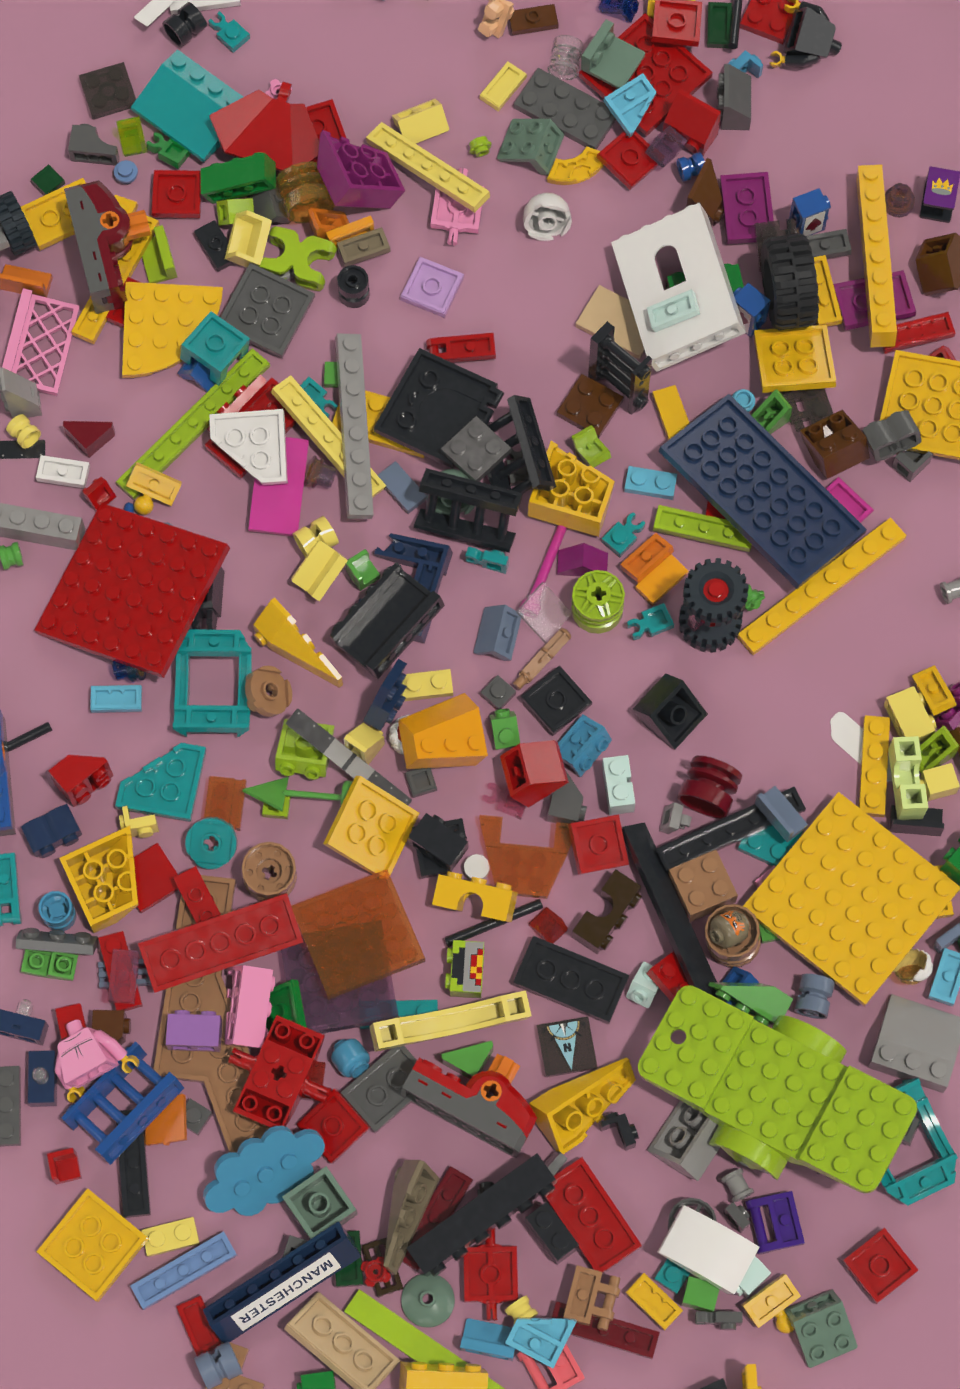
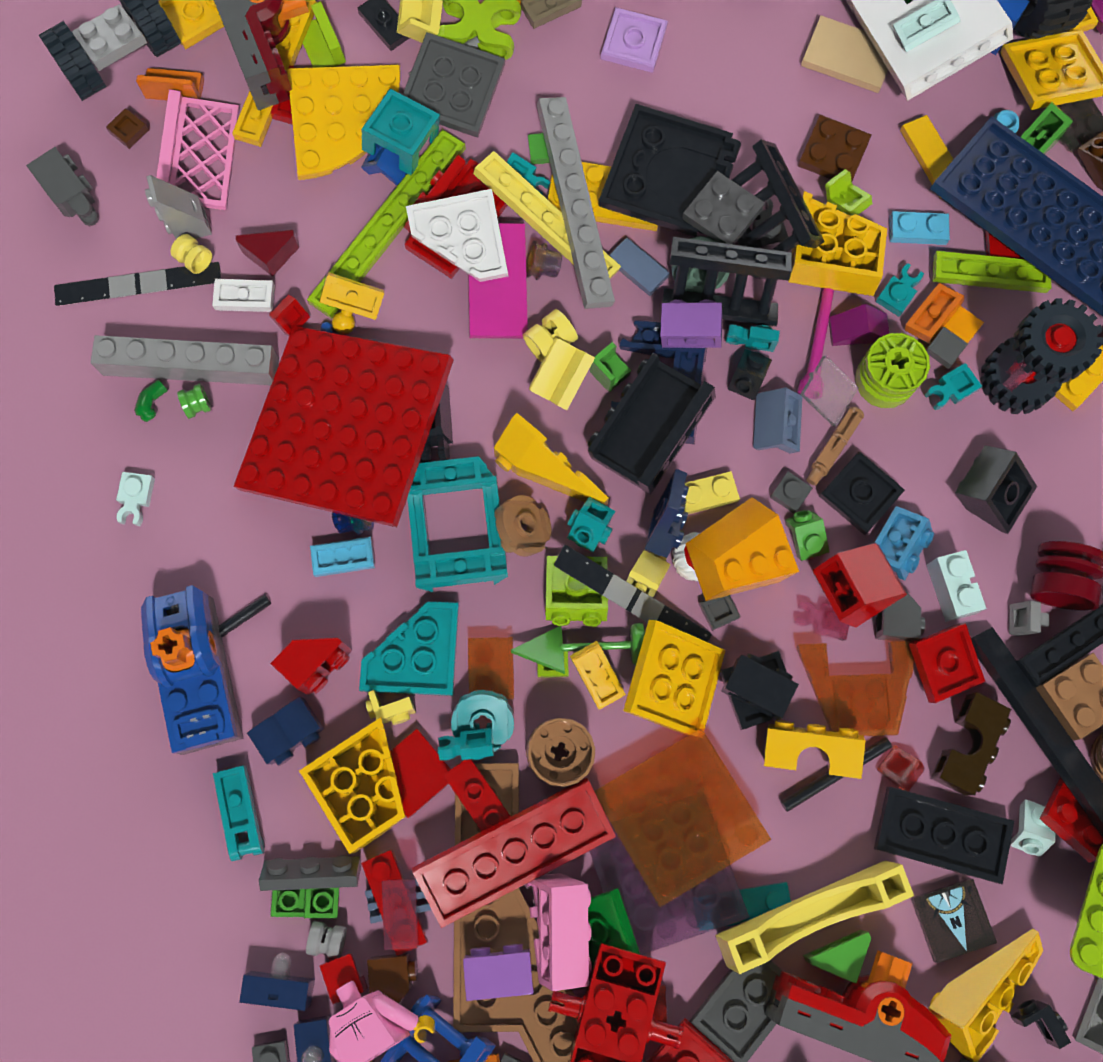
camera: 10 degrees left, 5 degrees up
dark azure wheel [39,891,77,931] -> none
dark azure head [331,1039,370,1078] -> none
black wheel [337,265,370,308] -> none
red plate [426,333,496,363] -> none
brick [445,940,484,998] -> none
white tile [464,854,490,880] -> none
black fence [588,321,652,415] -> none
none -> light grey wheel [306,921,347,959]
none -> teal plate [438,727,494,760]
none -> teal brick [567,497,616,552]
none -> yellow plate [570,641,626,710]
none -> medium lavender brick [660,300,723,348]
none -> black bracket [728,349,772,400]
none -> dark grey tile [926,327,968,369]

